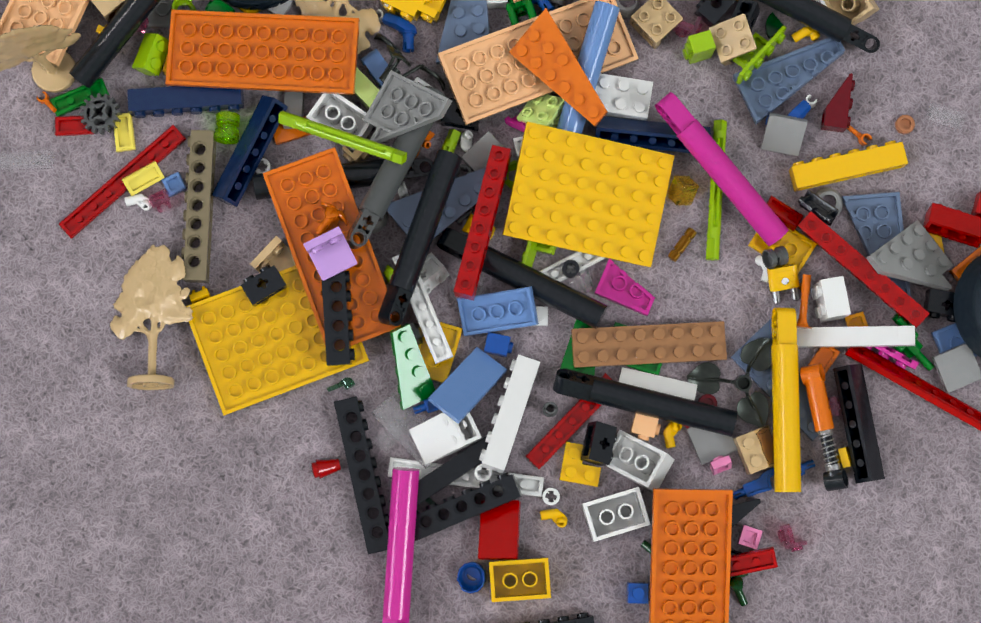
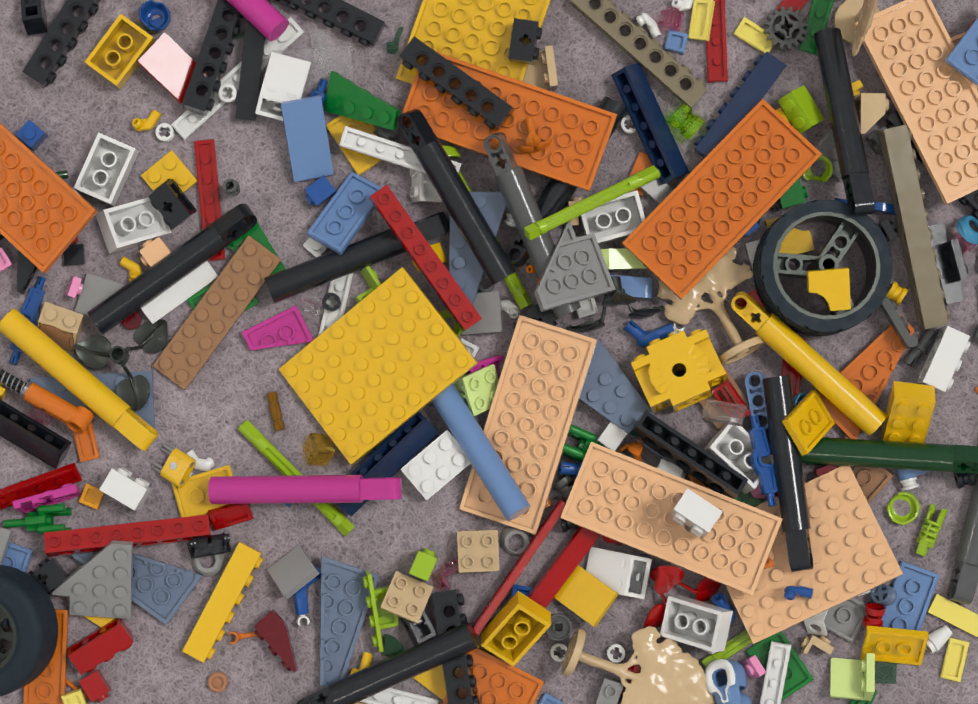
camera: 130 degrees right, 5 degrees up
lavender bracket [303,226,357,281] -> none
white brick [479,354,540,474] -> none
orange wing [509,8,608,127] -> none
dark grey wheel [762,246,789,269] -> none
orange piece [797,274,812,329] -> none
white tile [797,326,915,348] -> none
none -> black tile [63,244,86,266]
none -> white arm [636,13,662,38]

